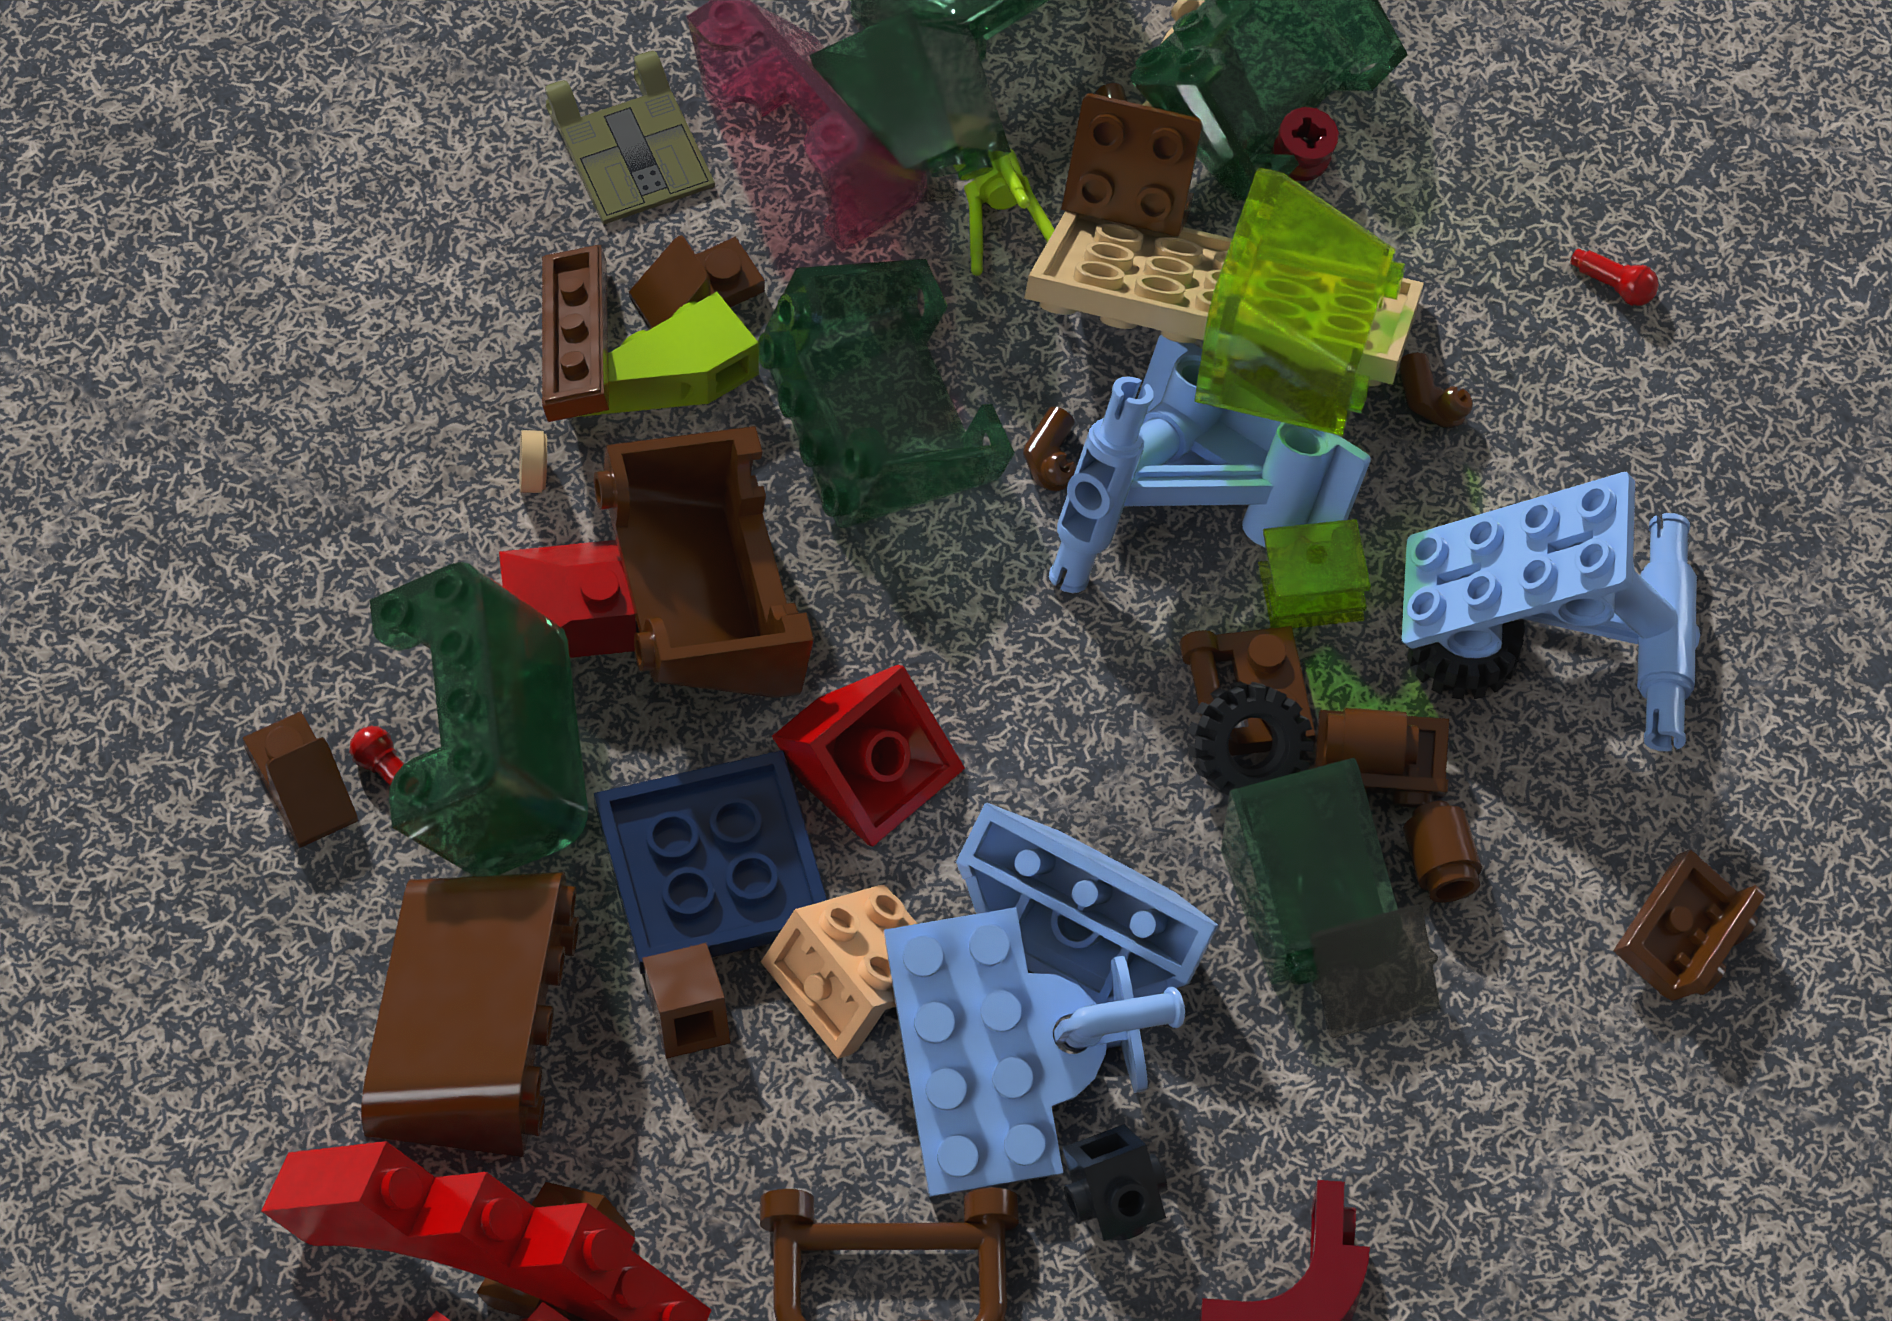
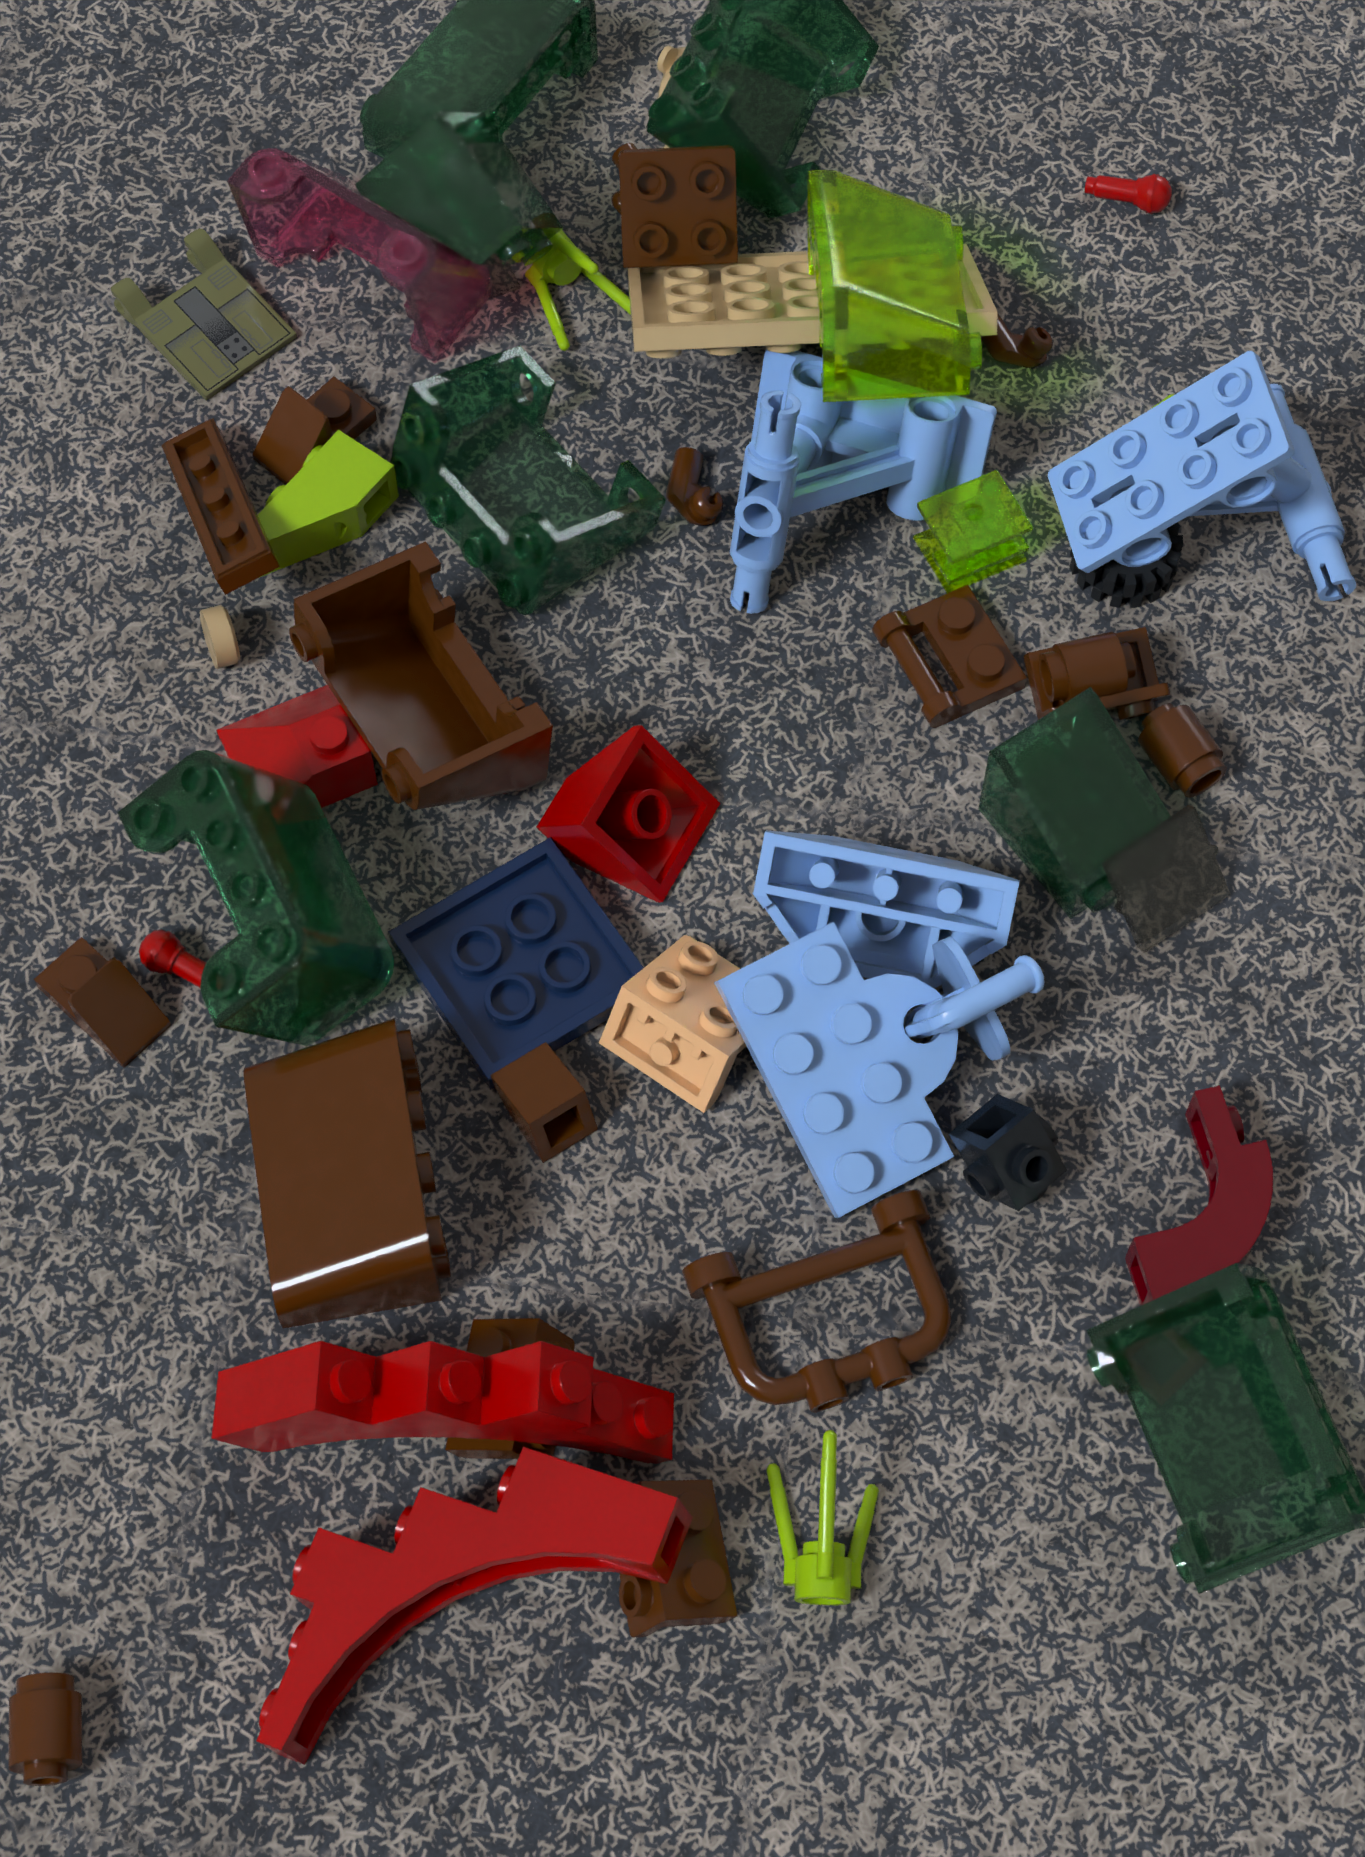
camera: 15 degrees left, 5 degrees up
black tyre [1187,681,1314,803] -> none
dark red wheel [1272,107,1339,181] -> none

